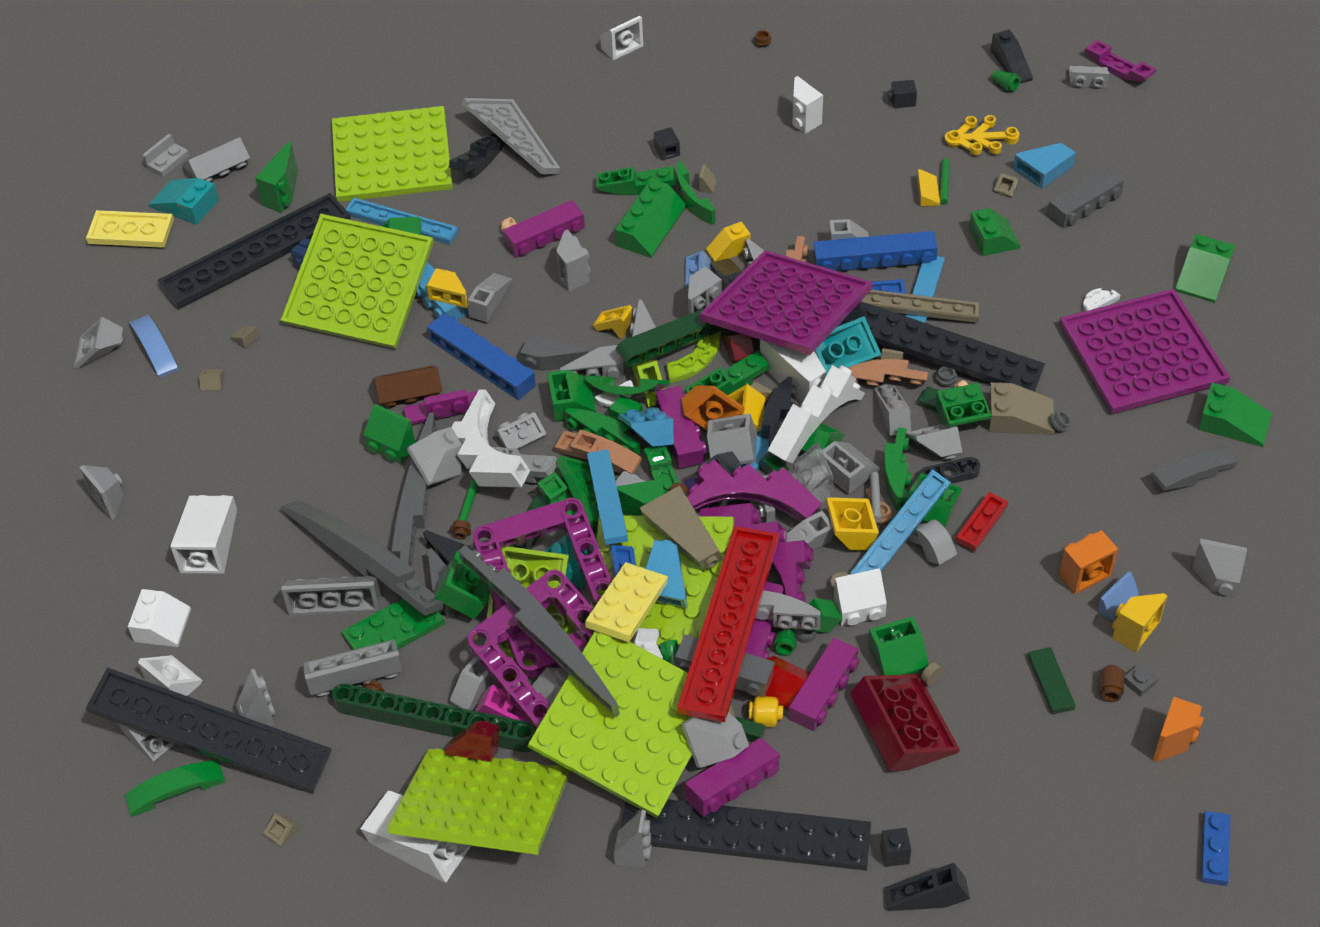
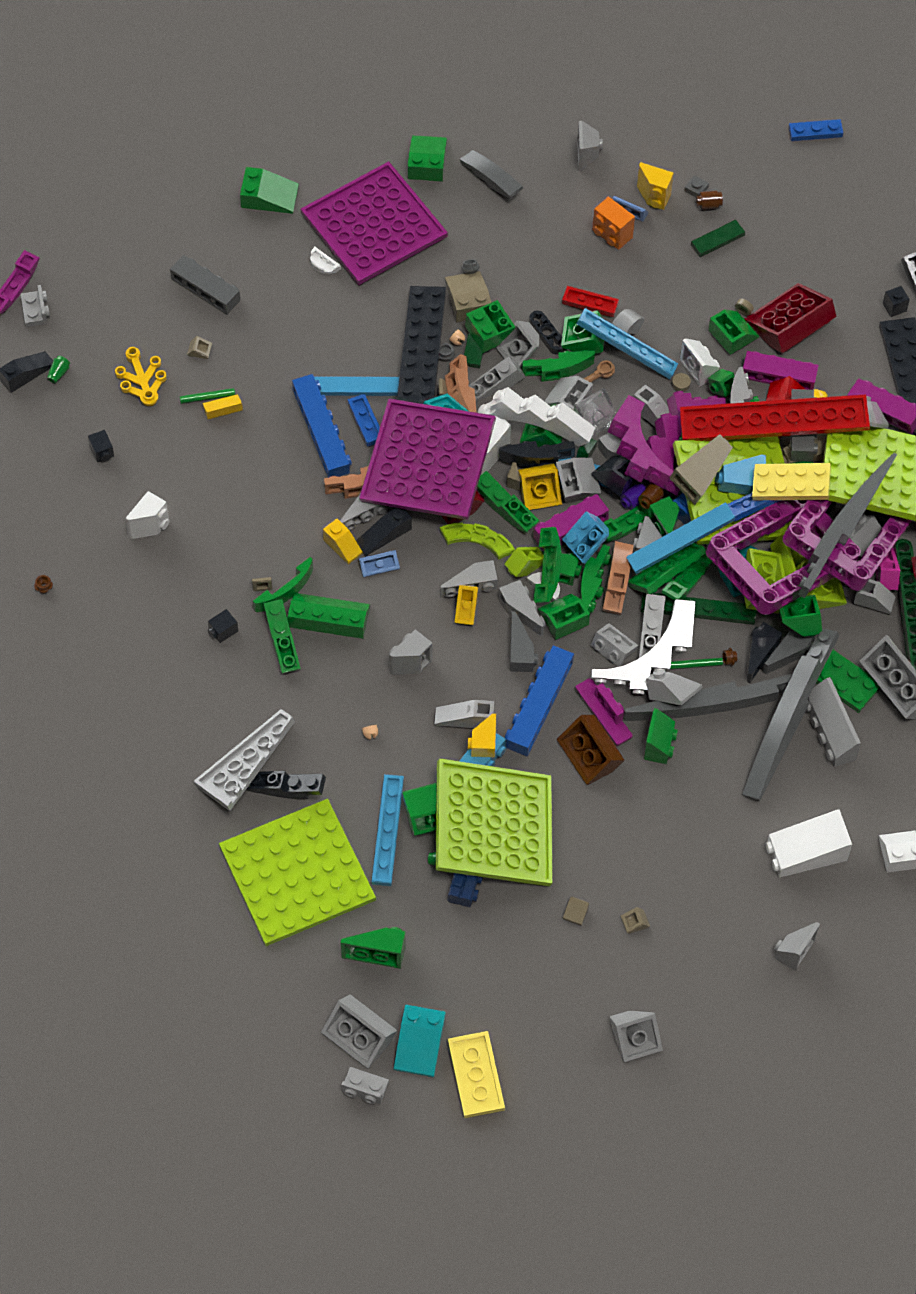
camera: 110 degrees left, 10 degrees up
medium blue slope [129,315,178,378] -> none
black plate [158,193,351,308] -> none
magenta brick [503,200,585,258] -> none
white slope [600,16,643,60] -> none
dark green beam [615,308,726,367] -> none
orange slope [682,385,745,431] -> none
light grey slope [688,266,722,314] -> none
yellow slope [825,497,879,550] -> none
light grey slope [828,219,869,240] -> none
dark tan tile [861,290,979,323] -> none
light grey bar [870,472,881,523] -> none
green slope [969,208,1020,256] -> none
dark azure slope [1013,143,1076,189] -> none
orange slope [1153,697,1204,762] -> none

